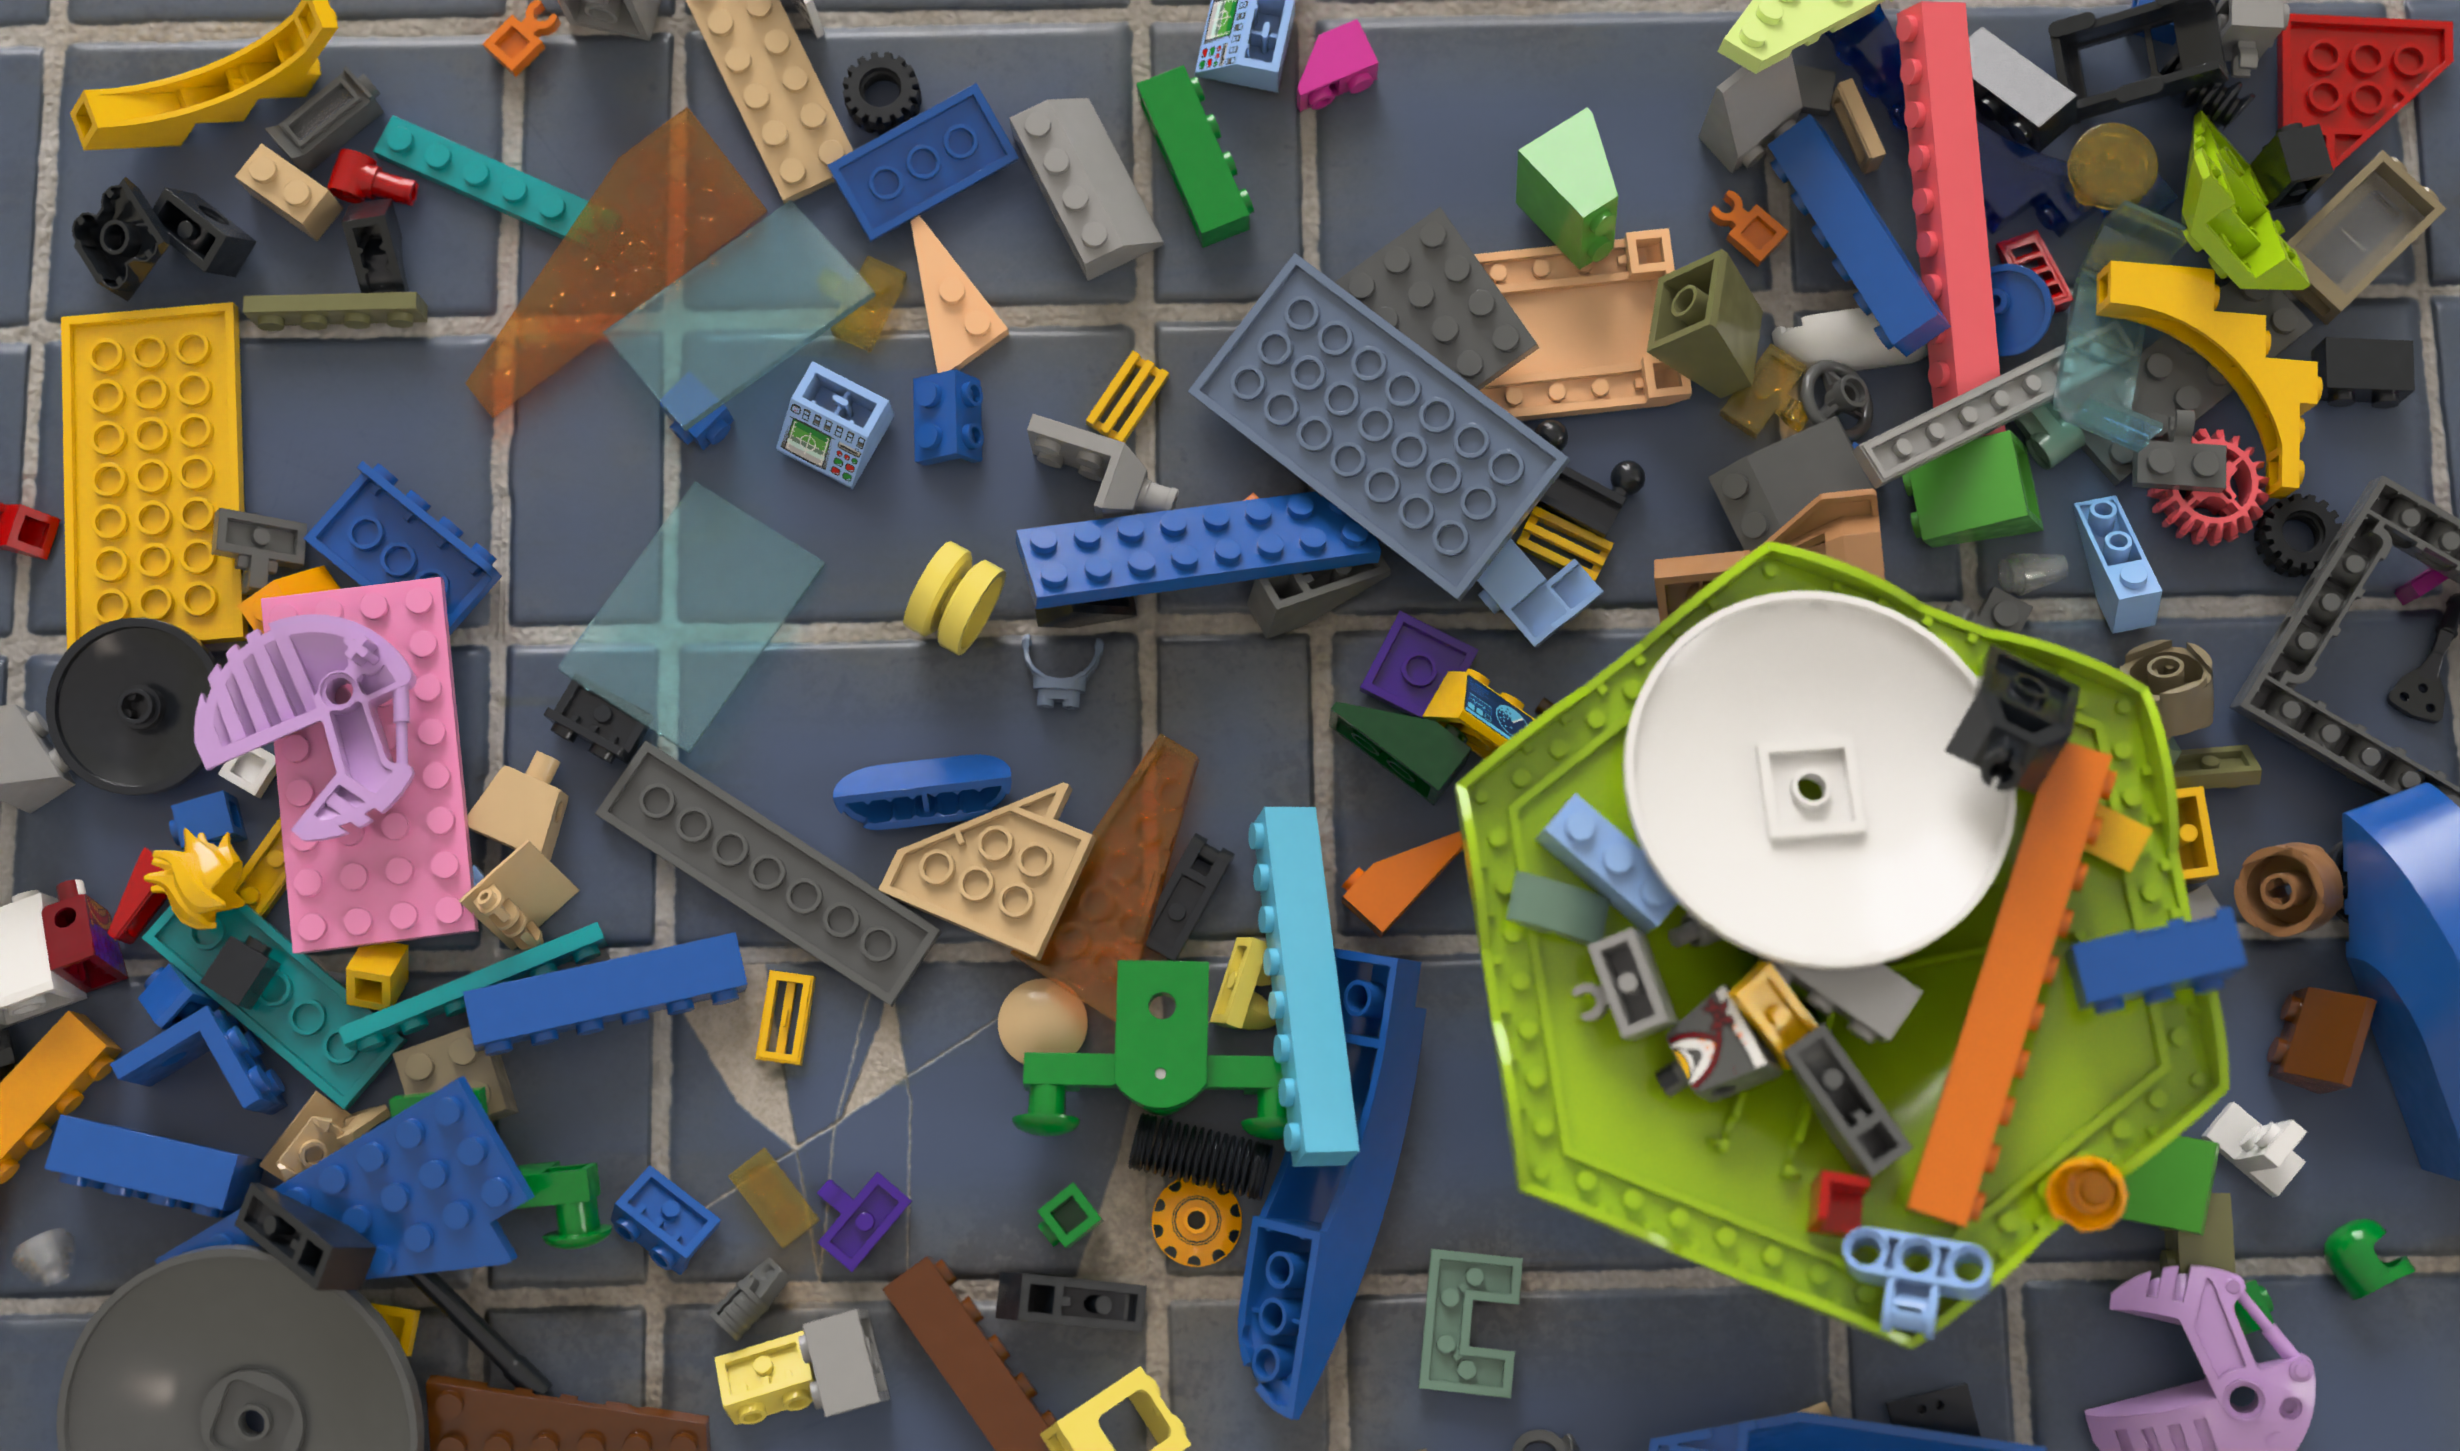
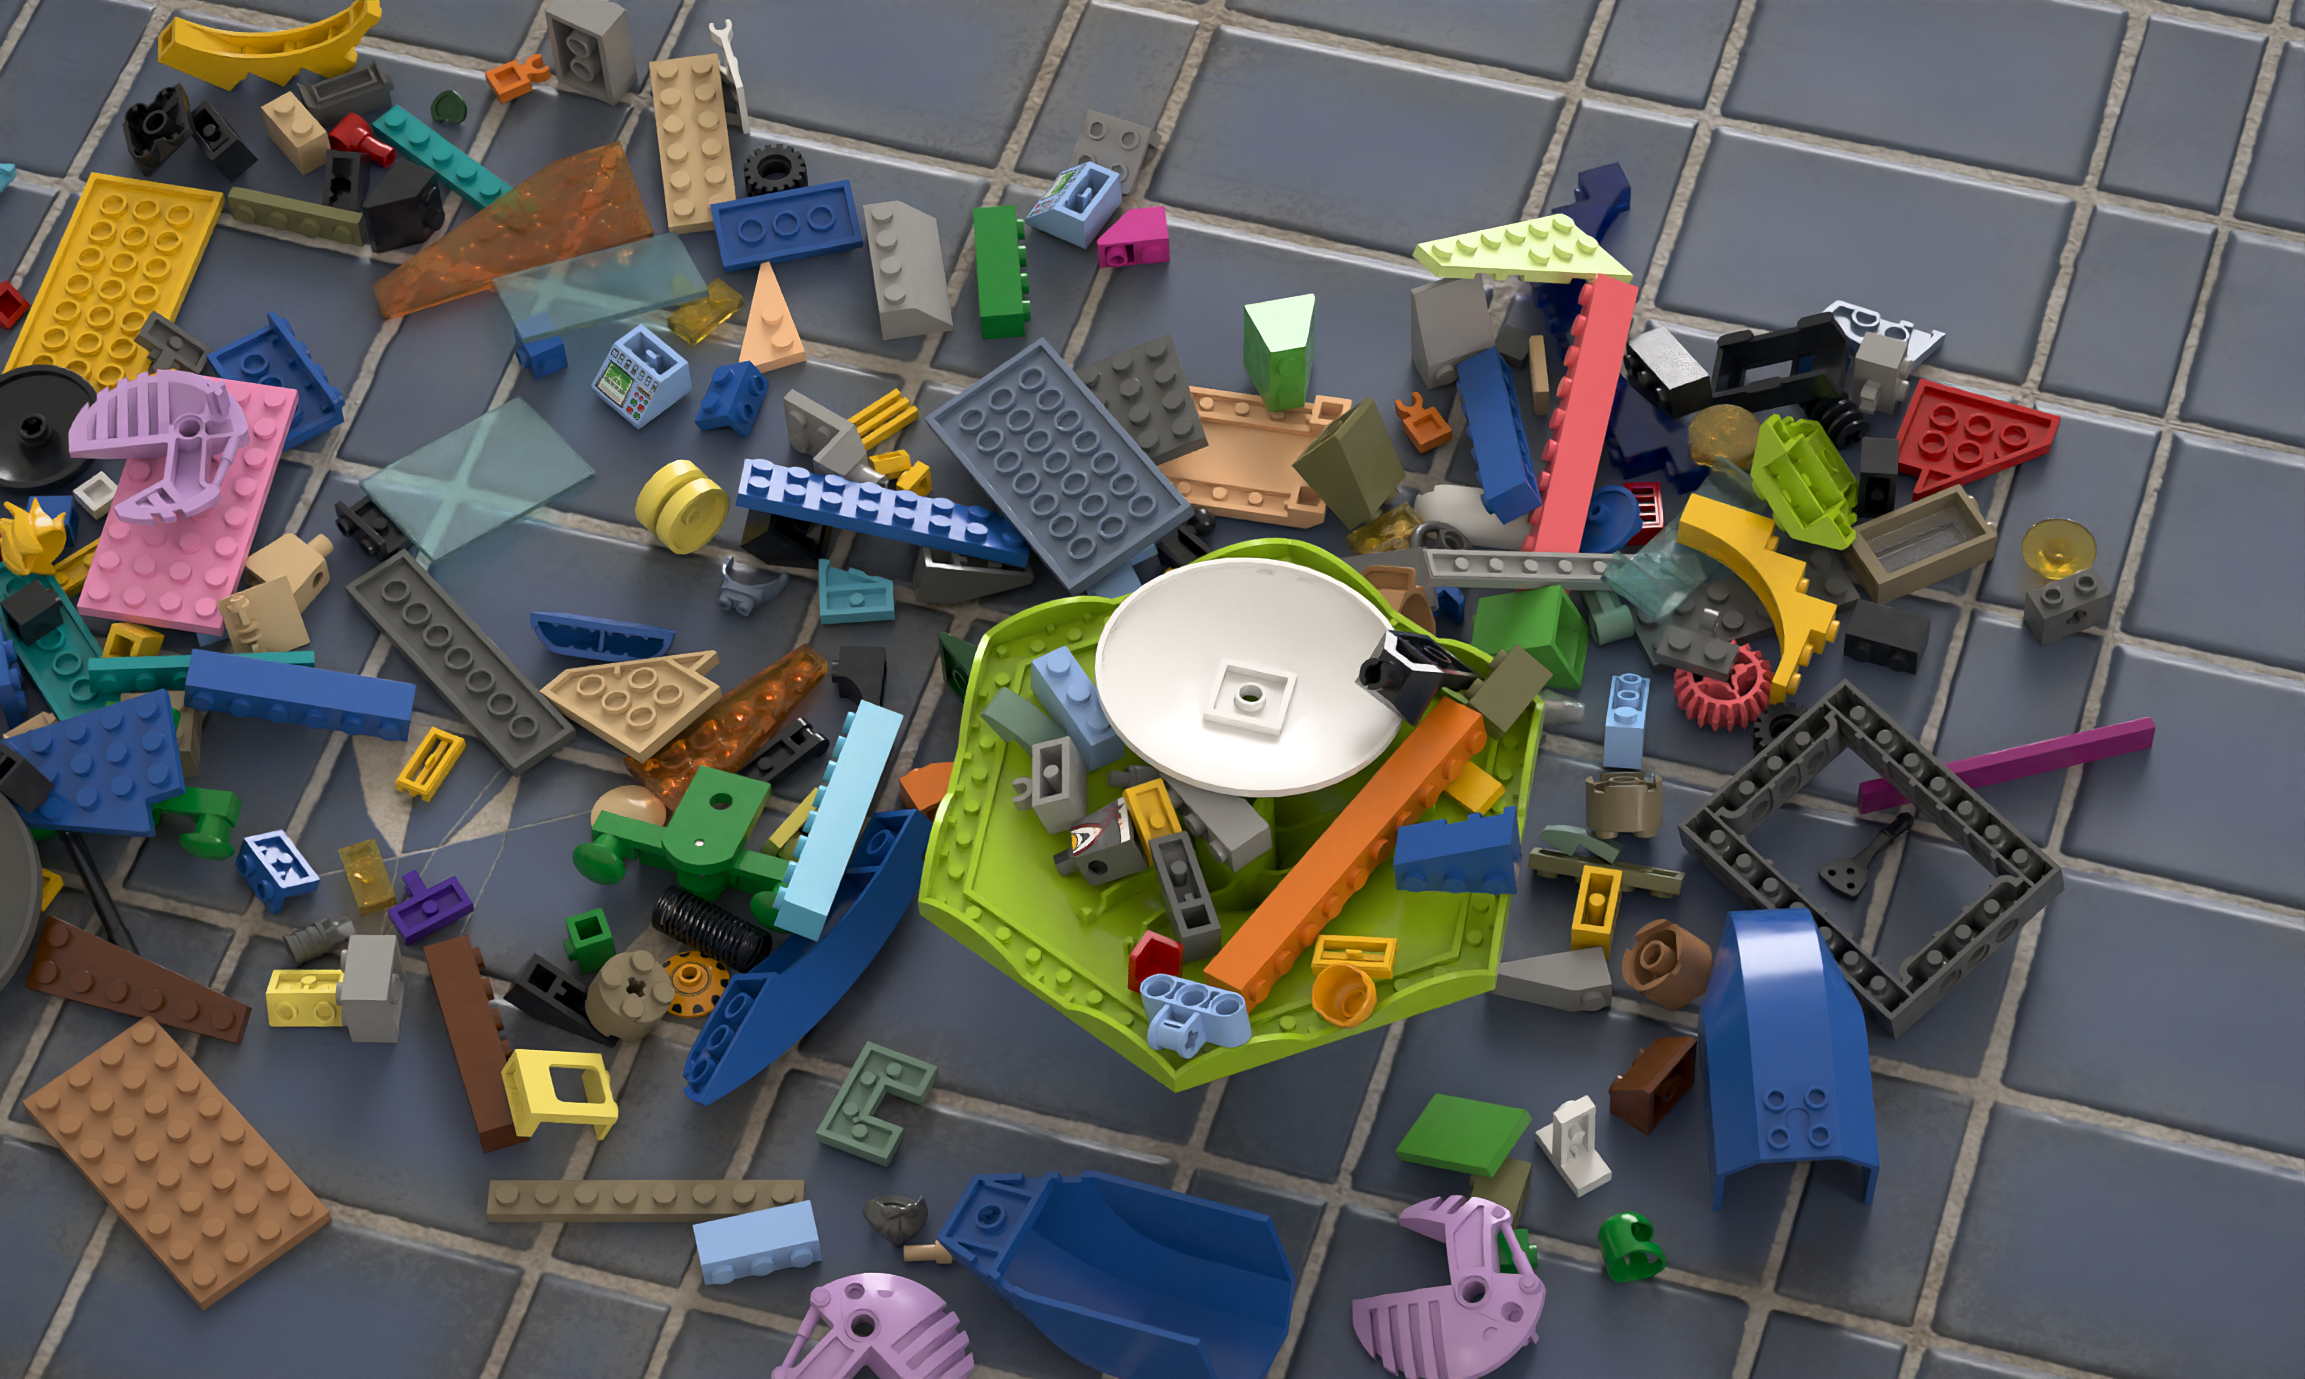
camera: 20 degrees right, 25 degrees down
none -> black slope [361,158,445,254]
none -> dark green piece [431,90,467,124]
none -> dark tan brick [585,950,675,1042]
none -> medium azure wing [819,559,895,625]
none -> black arch [831,646,888,707]
none -> yellow plate [869,449,912,480]
none -> yellow plate [896,461,932,497]
none -> yellow tile [1311,934,1399,979]
none -> olive brick [1463,644,1553,741]

